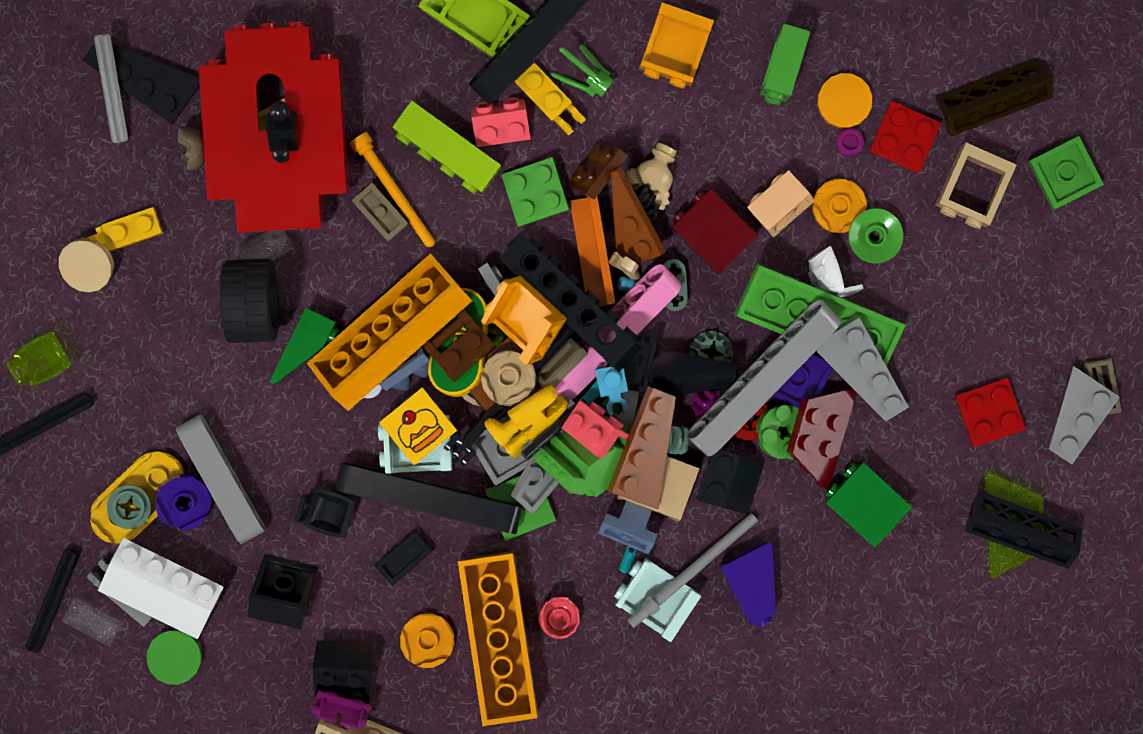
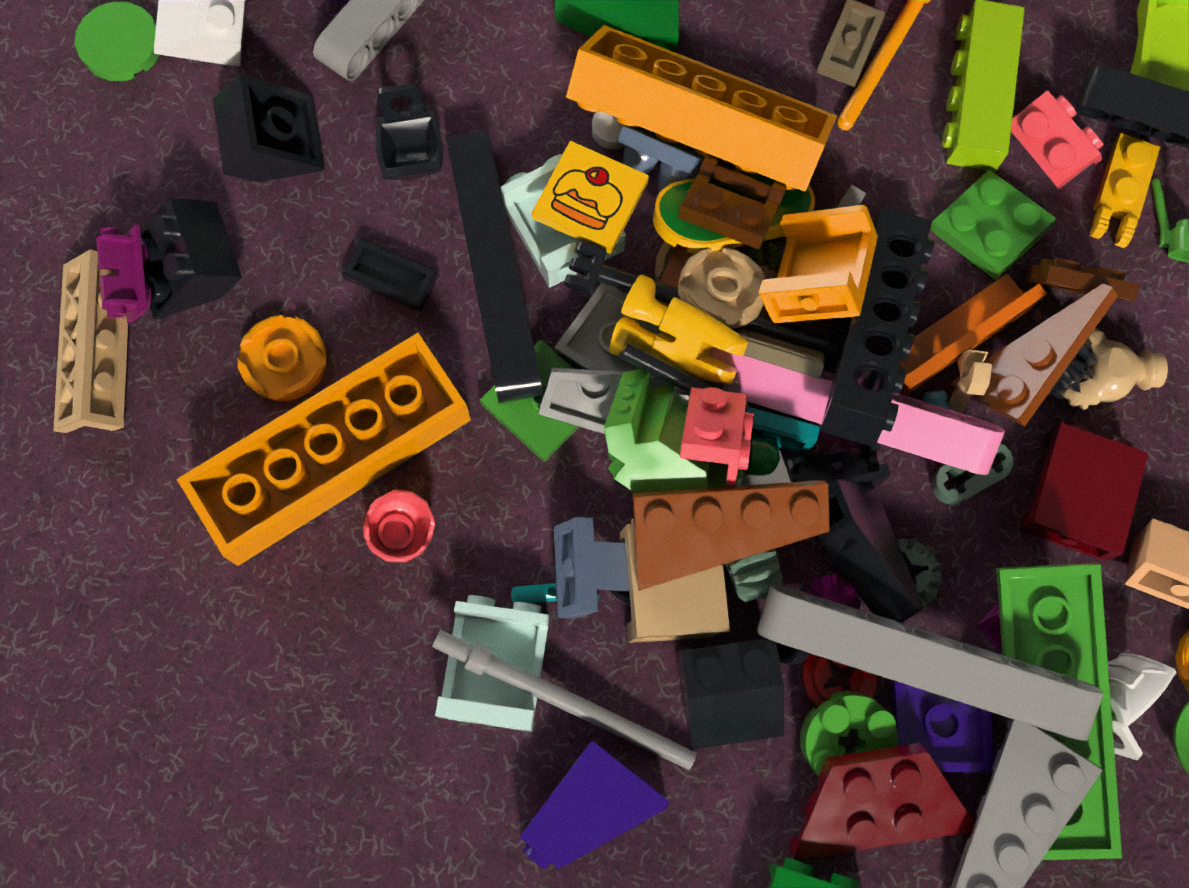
camera: 60 degrees right, 15 degrees down
medium azure plate [595,367,628,416] -> none

